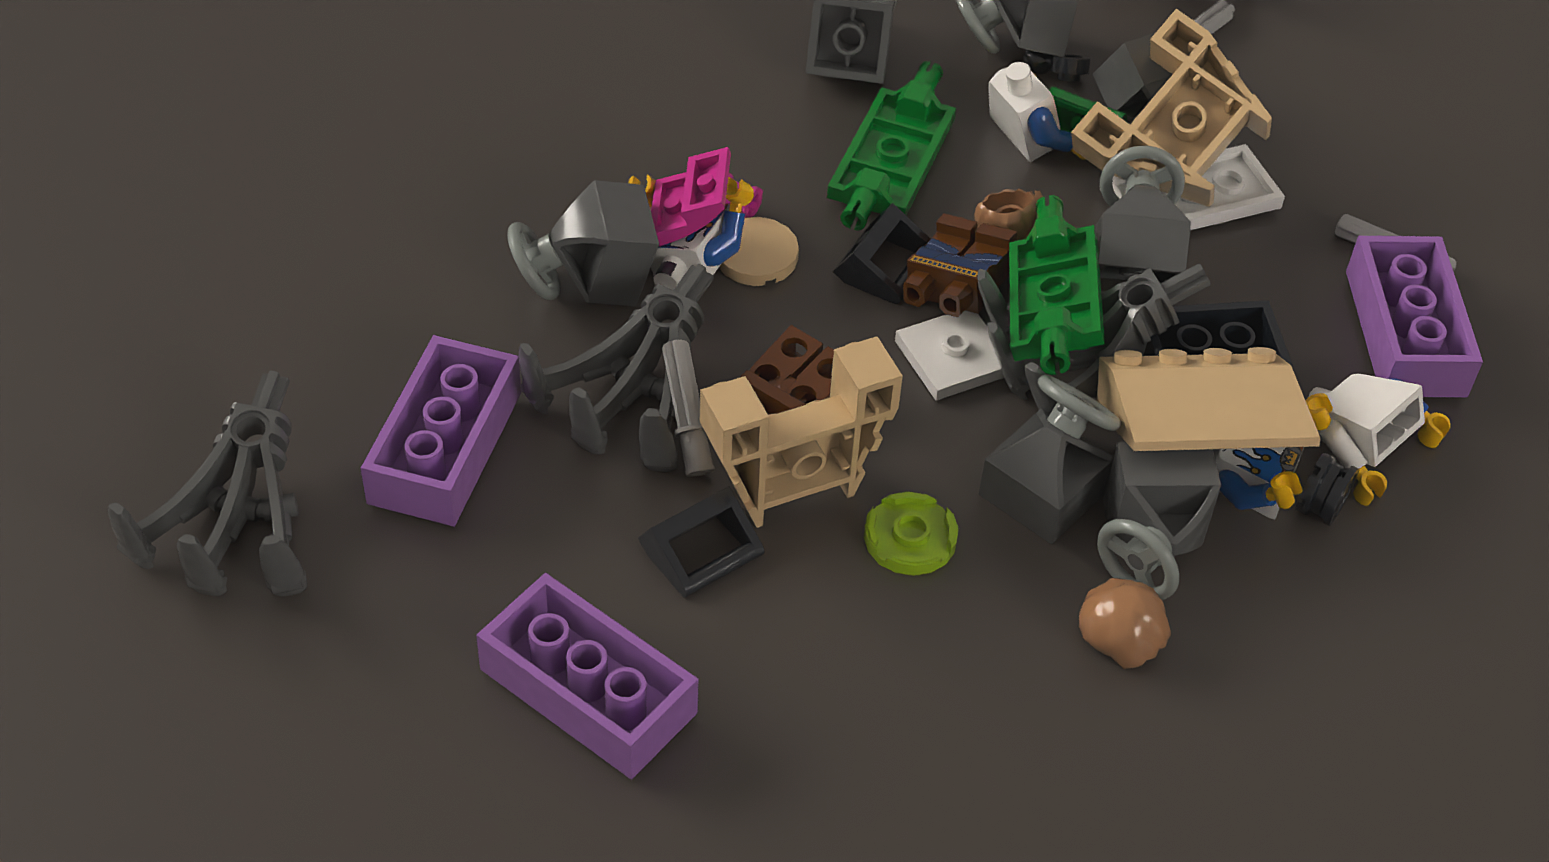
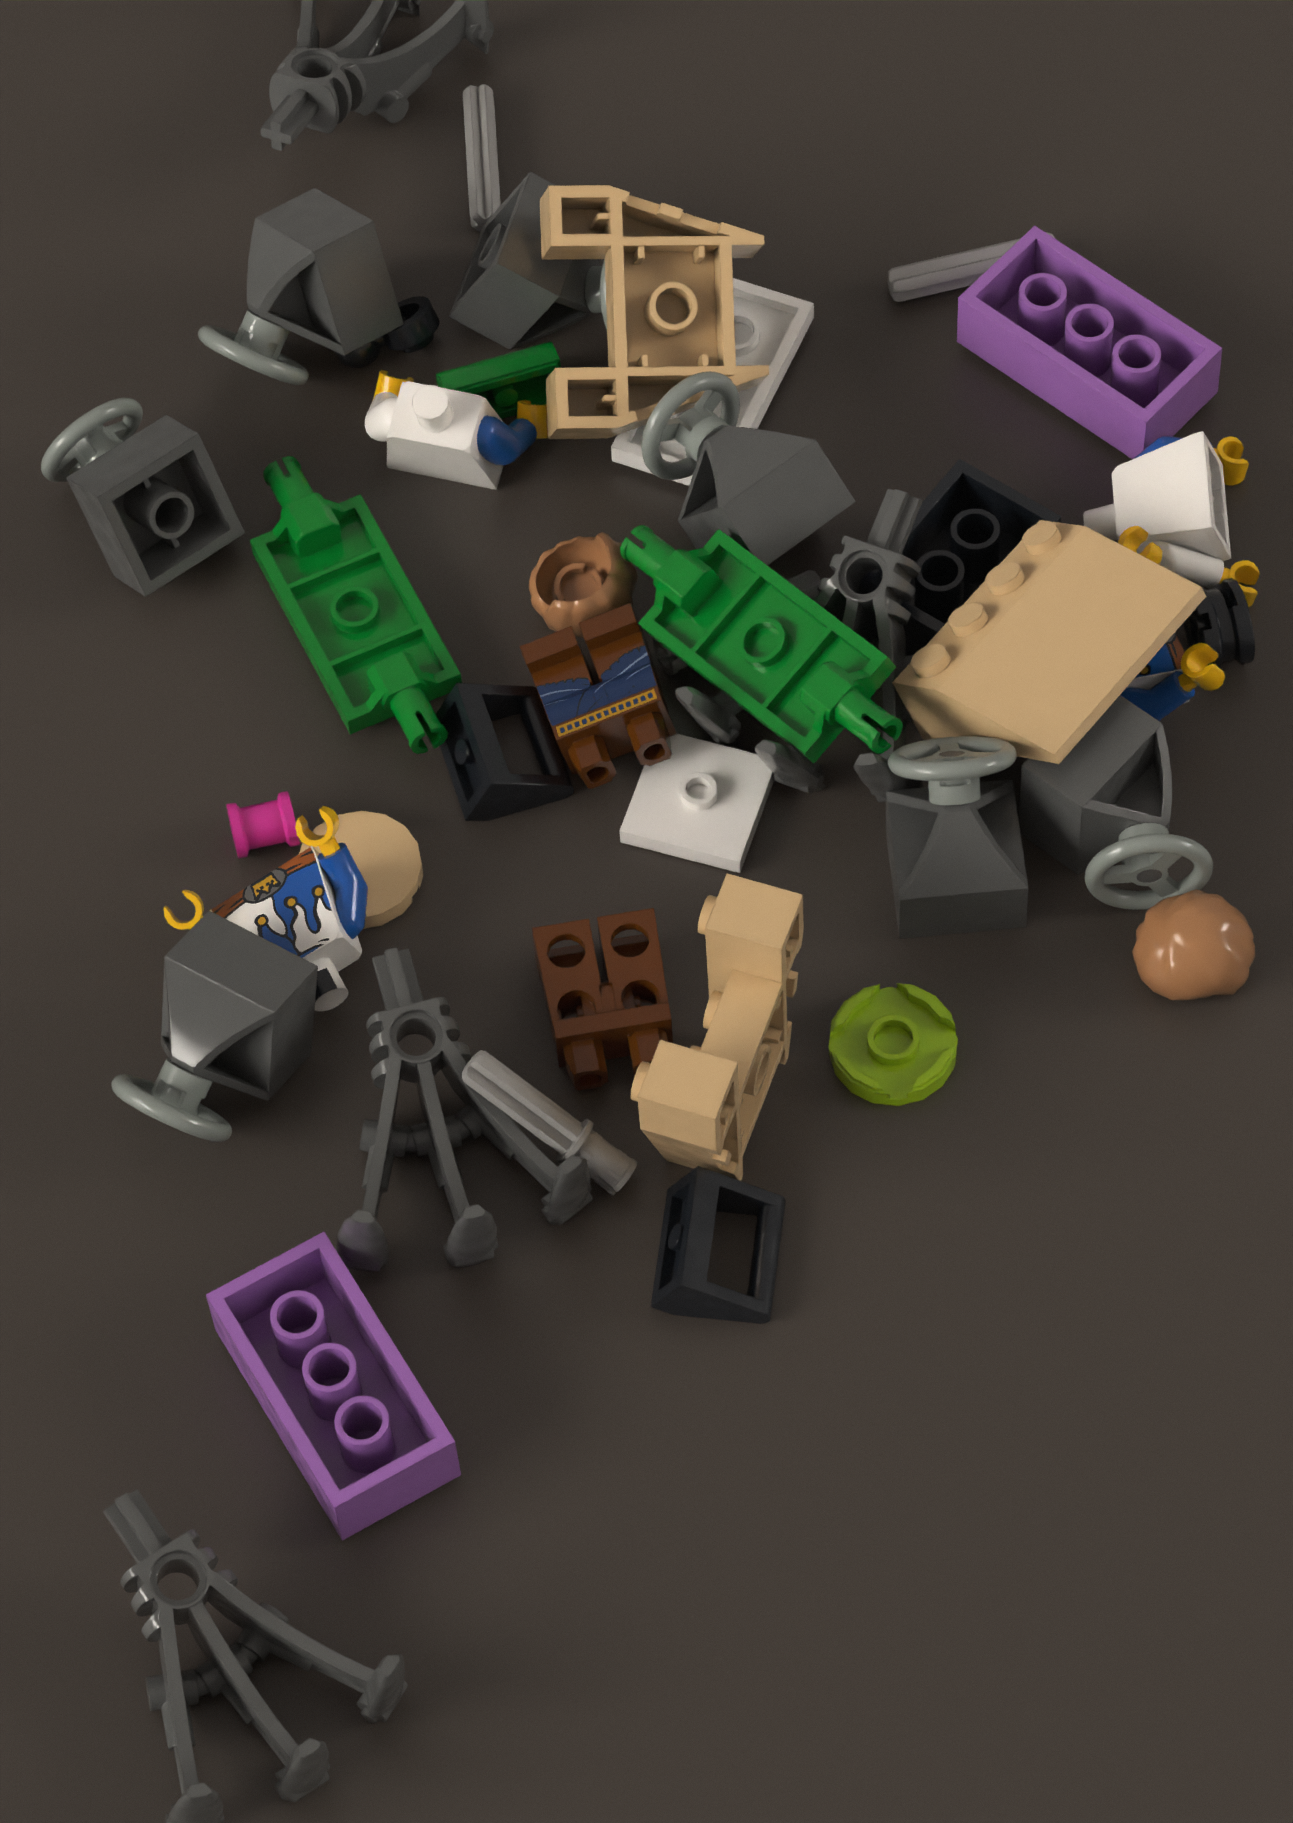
camera: 40 degrees left, 10 degrees up
medium lavender brick [476,573,698,780] -> none
dark pink slope [651,147,731,247] -> none

